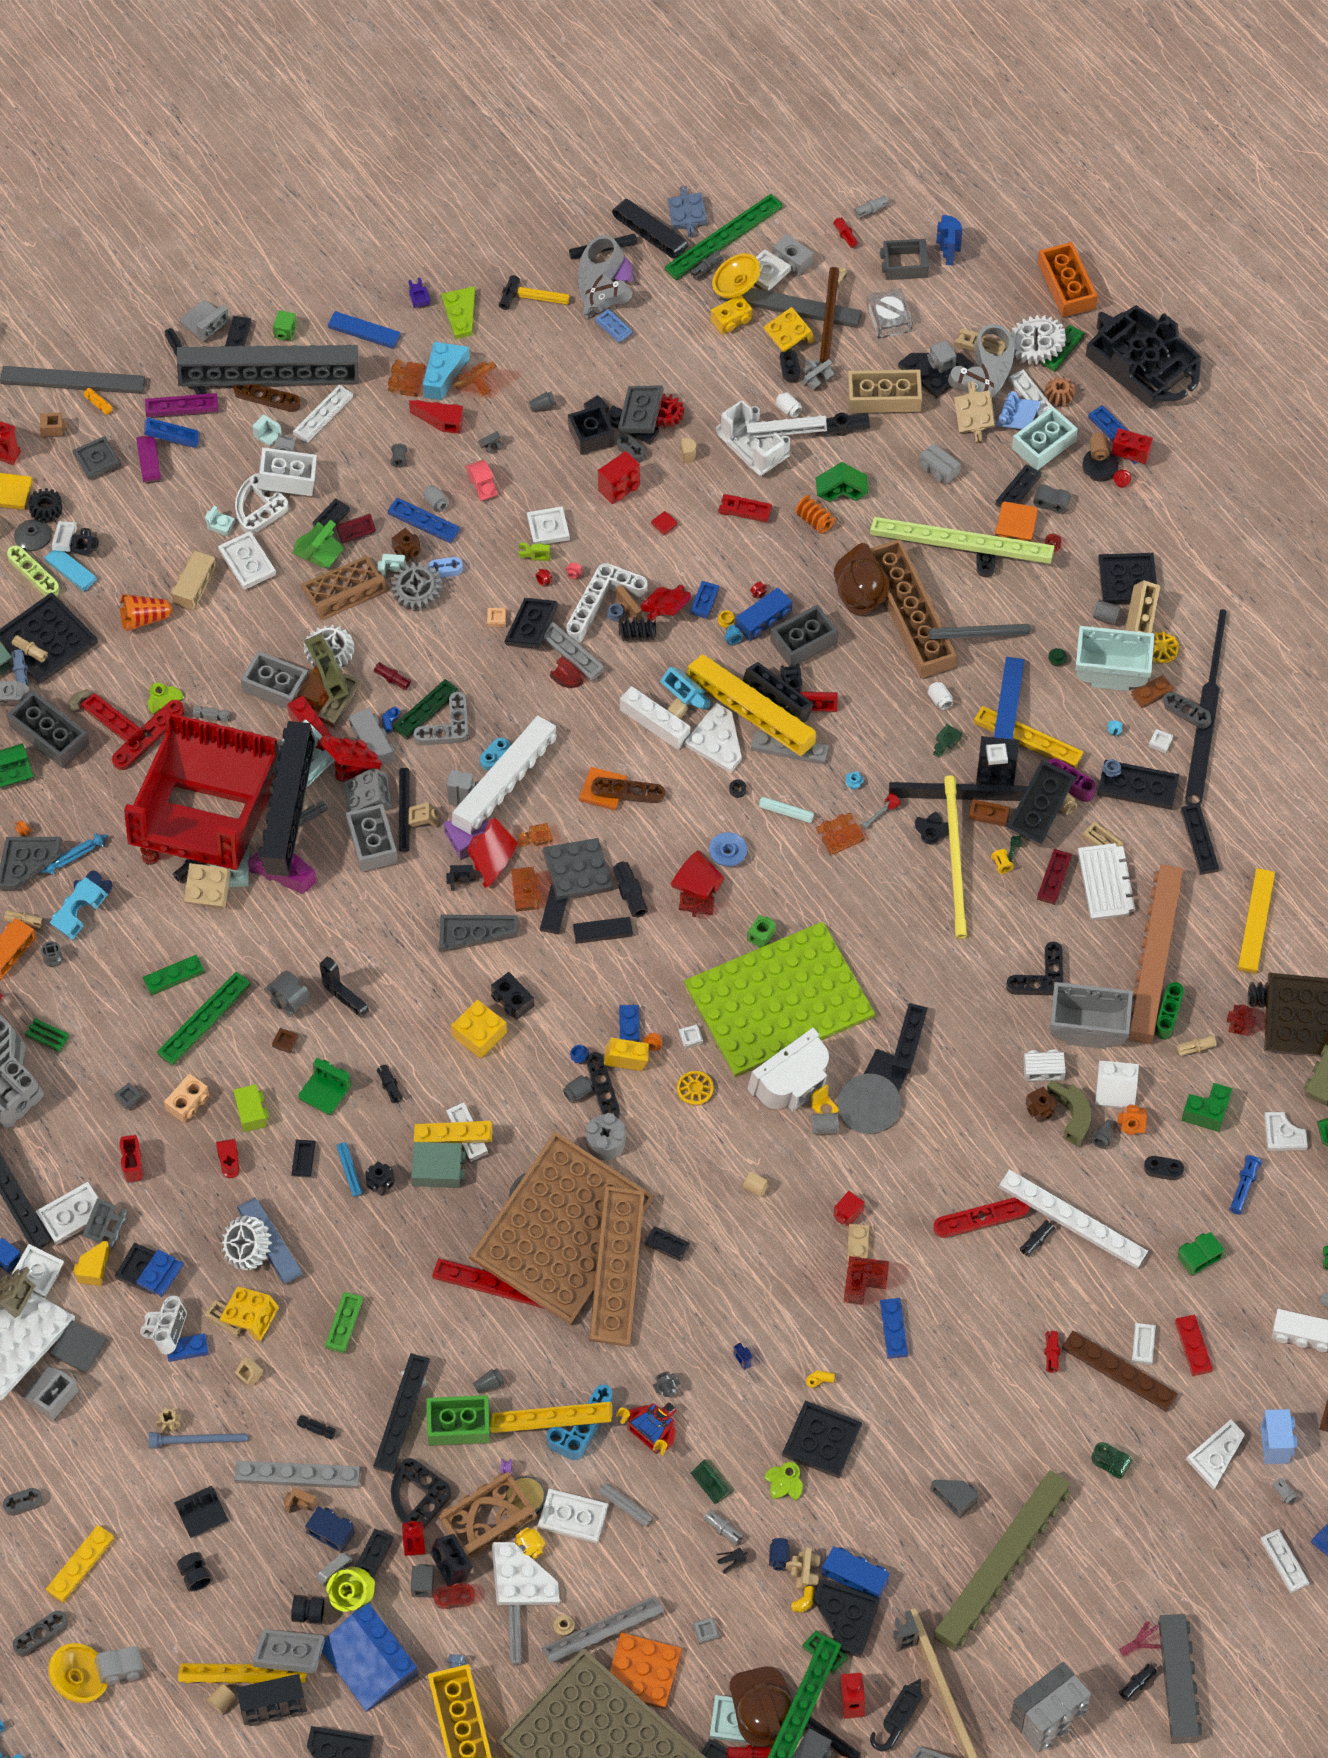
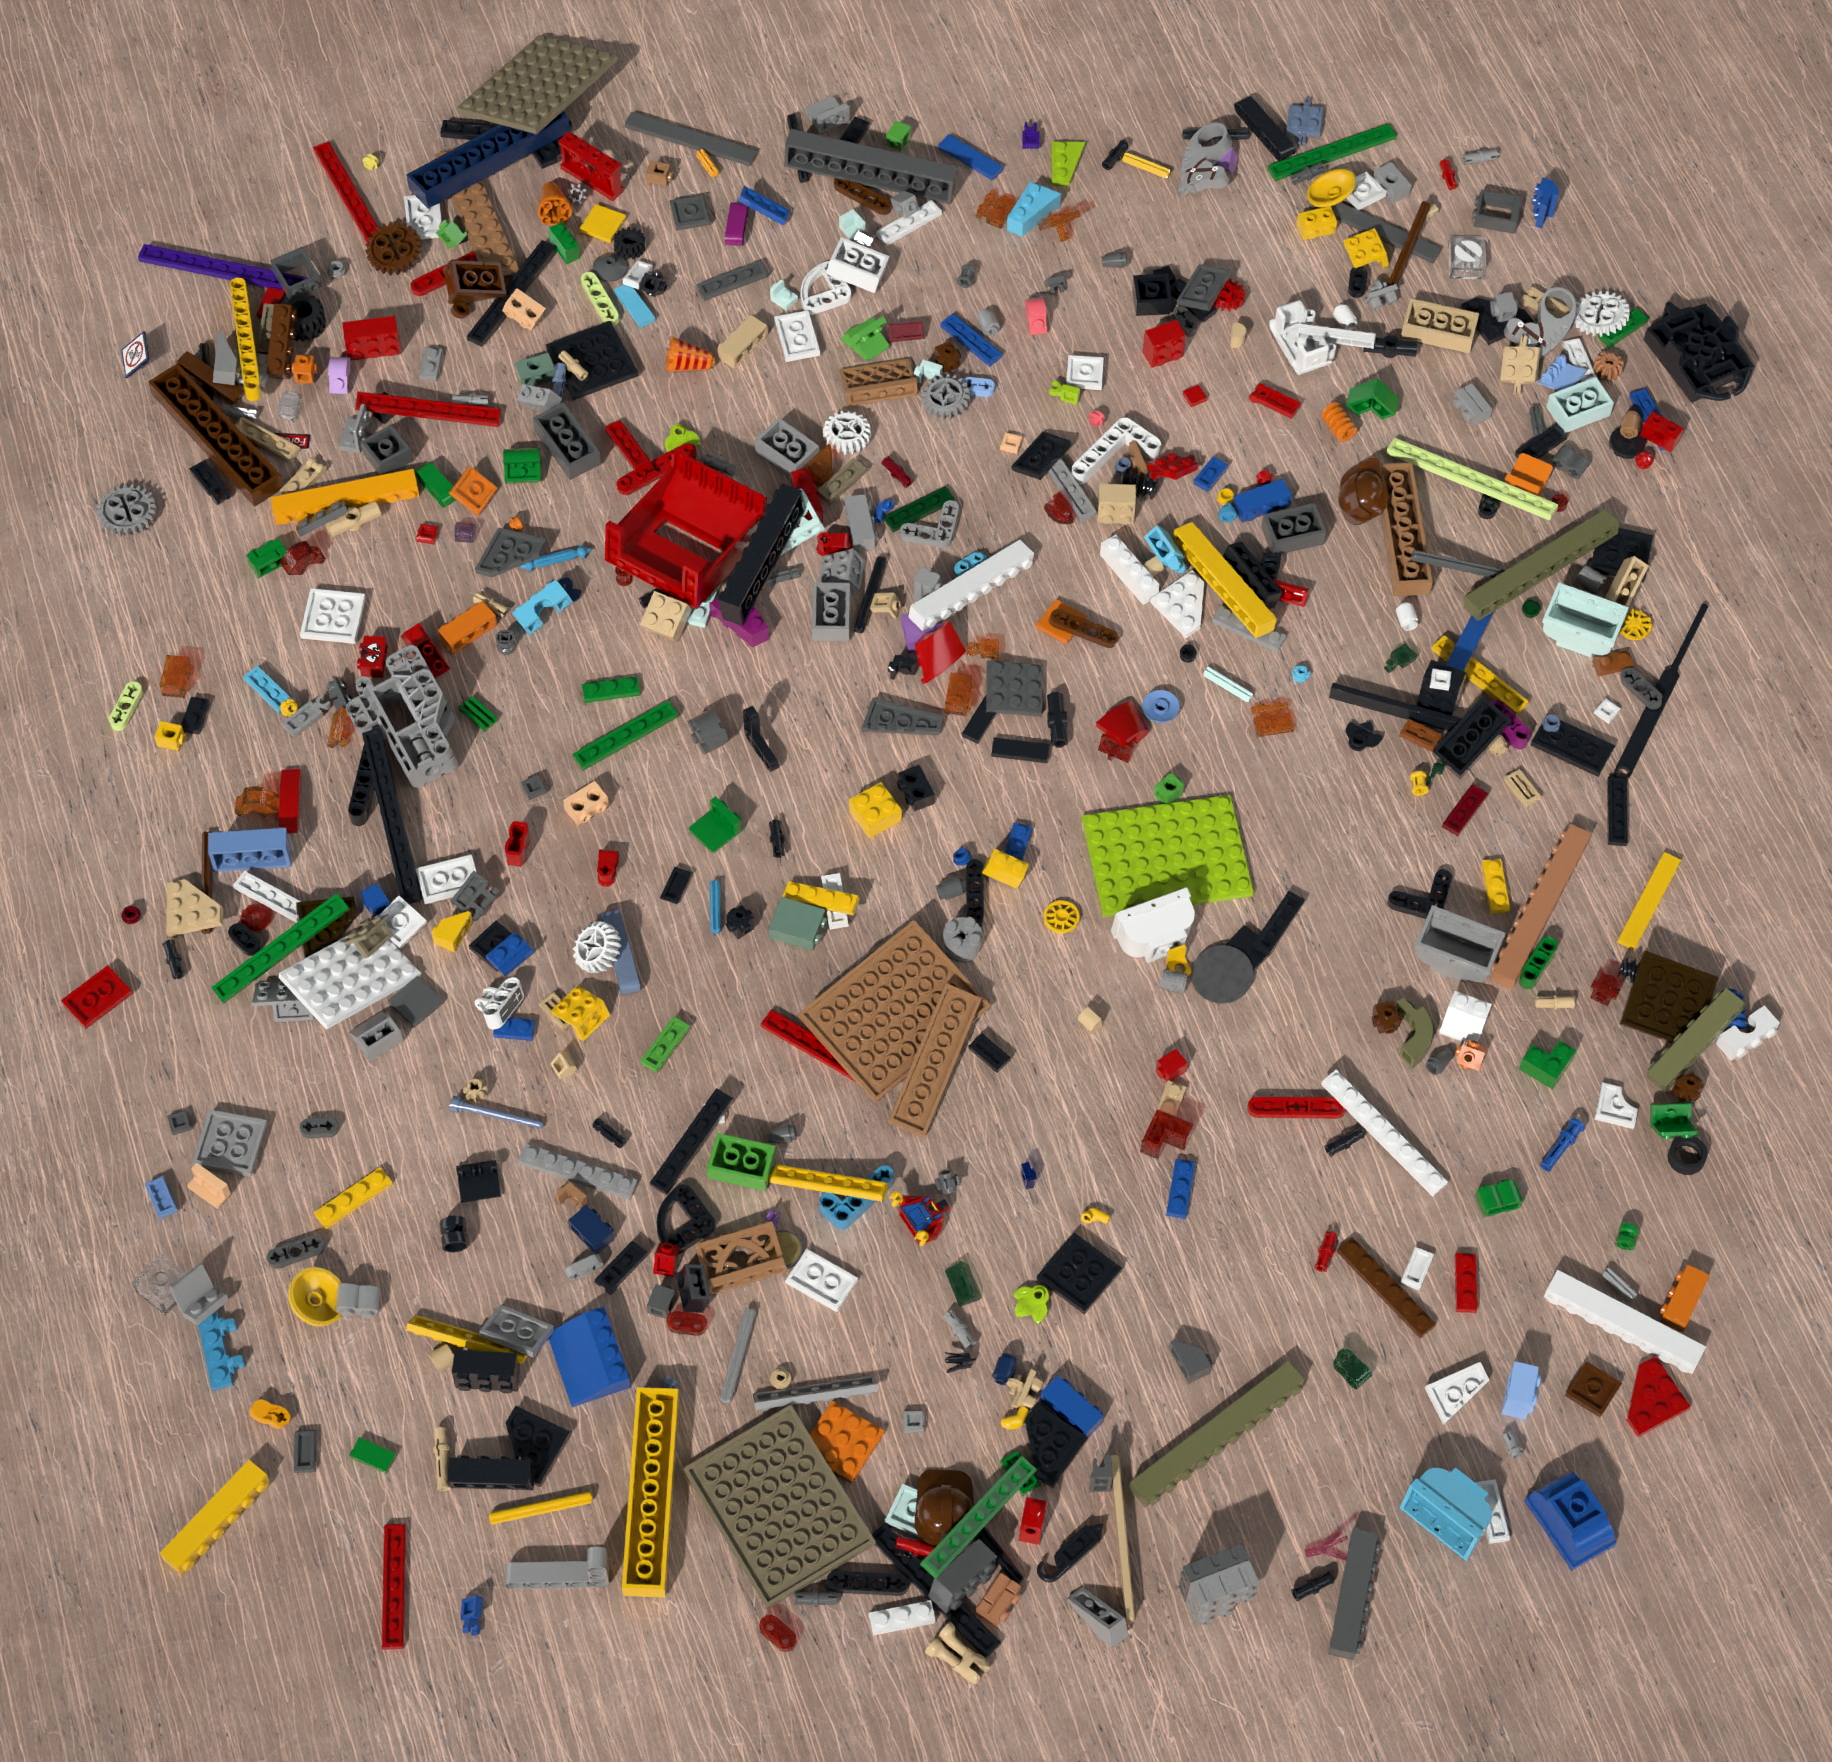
camera: 15 degrees right, 0 degrees up
dark tan arm [68,689,91,711] -> none
magenta plate [145,393,218,417] -> none
lime brick [233,1084,269,1133] -> none
reddish brown plate [272,1028,298,1054] -> none
black wheel [291,1594,325,1625] -> none
olive arch [305,632,349,702] -> none
black plate [312,498,350,526] -> none
red plate [319,736,383,769] -> none
neon yellow brick [326,1567,375,1612] -> none
red slope [409,400,464,434] -> none
white plate [492,1542,560,1605] -> none
yellow head [515,1527,545,1560] -> none
red plate [535,568,552,586] -> none
medium blue plate [595,309,632,343] -> none
light grey axle [599,1483,652,1526] -> none
orange plate [643,1033,663,1051] -> none
white tile [679,1024,703,1049] -> none
hinge [862,793,901,829] -> none
light yellow piece [944,775,967,939] -> none
white brick [1023,1050,1066,1082] -> none
orange brick [1038,242,1097,318] -> none
white hinge [1077,843,1136,921] -> none
medium azure hinge [1107,721,1123,736] -> none
black plate [1144,1156,1184,1180] -> none
none -> dark grey plate [697,260,768,301]
none -> light grey brick [890,191,920,218]
none -> tan brick [1097,484,1136,524]
none -> medium azure container [1400,1467,1492,1561]
none -> olive brick [1464,509,1619,621]
none -> yellow plate [1481,859,1510,914]
none -> dark grey axle [1529,406,1544,437]

